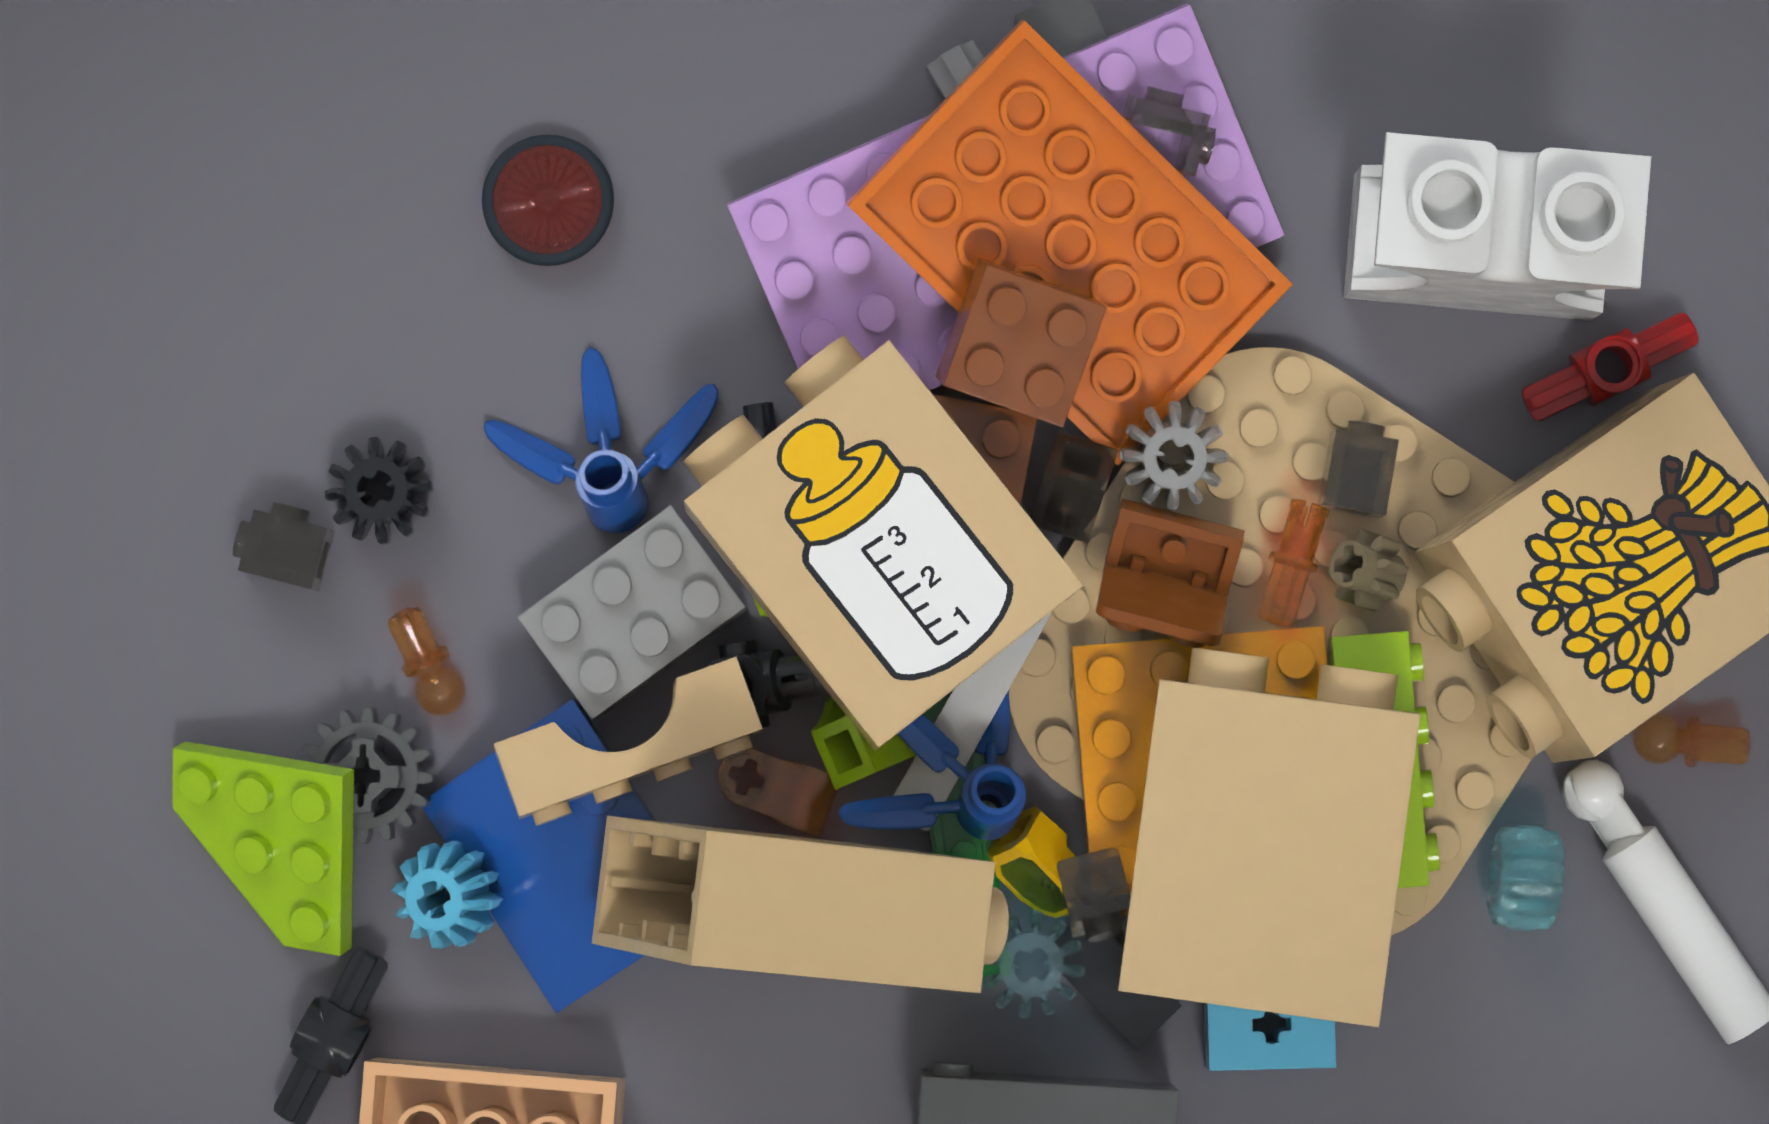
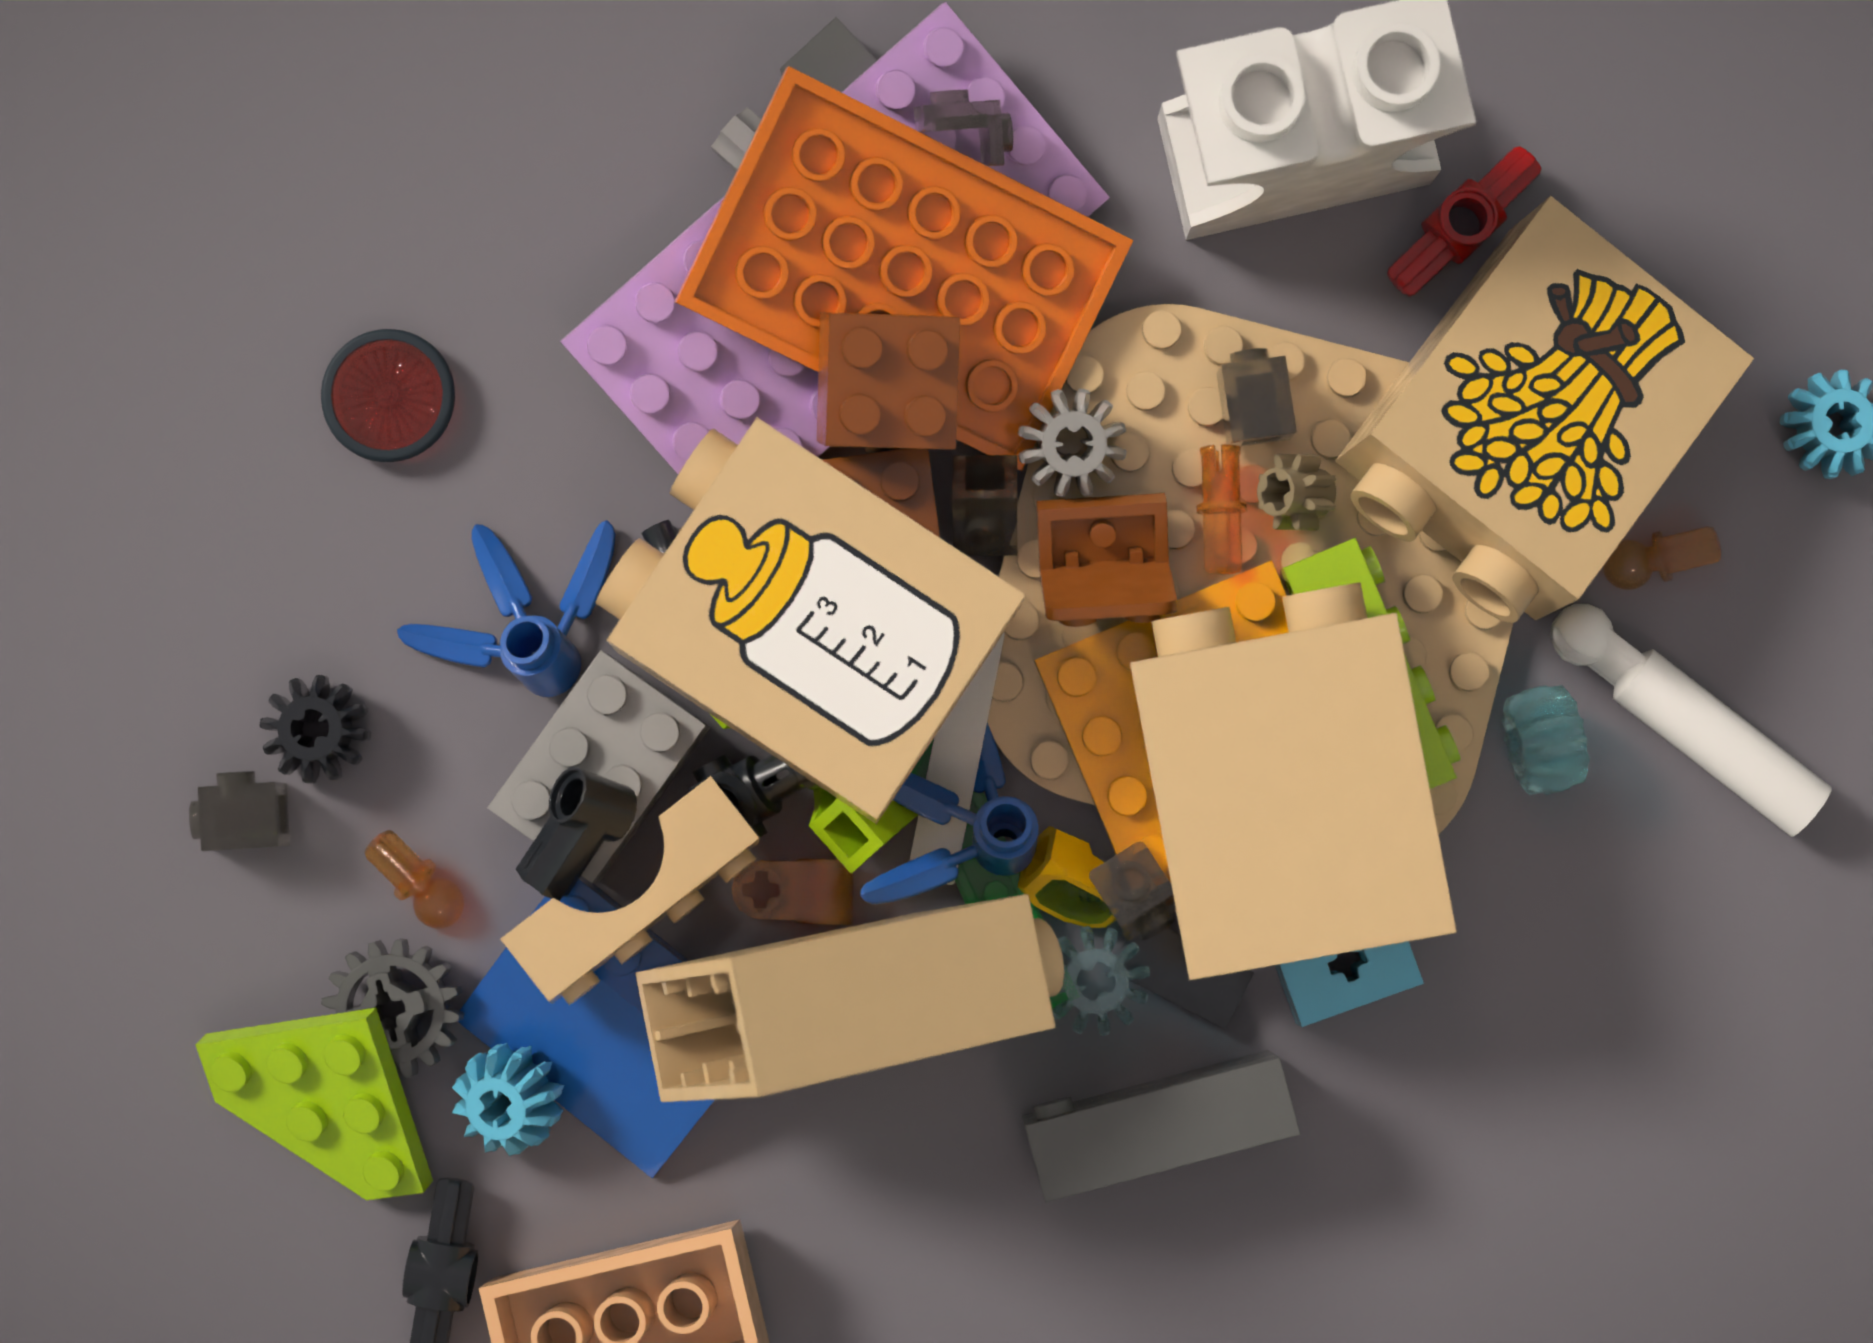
camera: 15 degrees left, 0 degrees up
none -> black piece [516,767,637,901]

